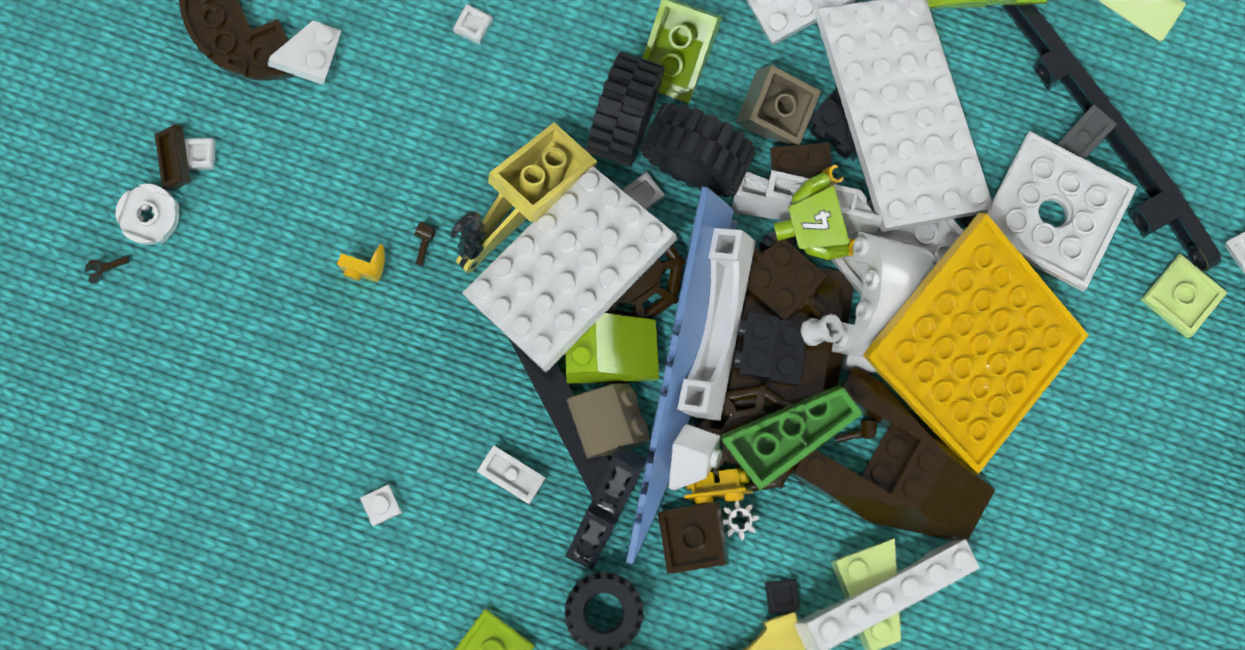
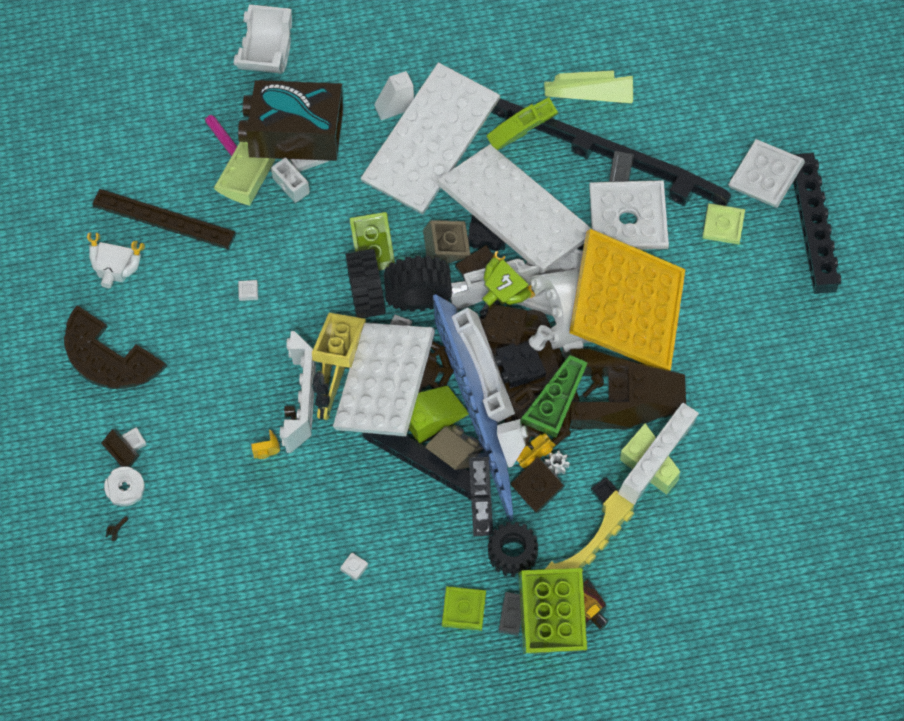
camera: 25 degrees left, 15 degrees down
white wing [268,21,341,85] -> none
white plate [477,445,546,505] -> none
none -> white slope [280,331,316,453]

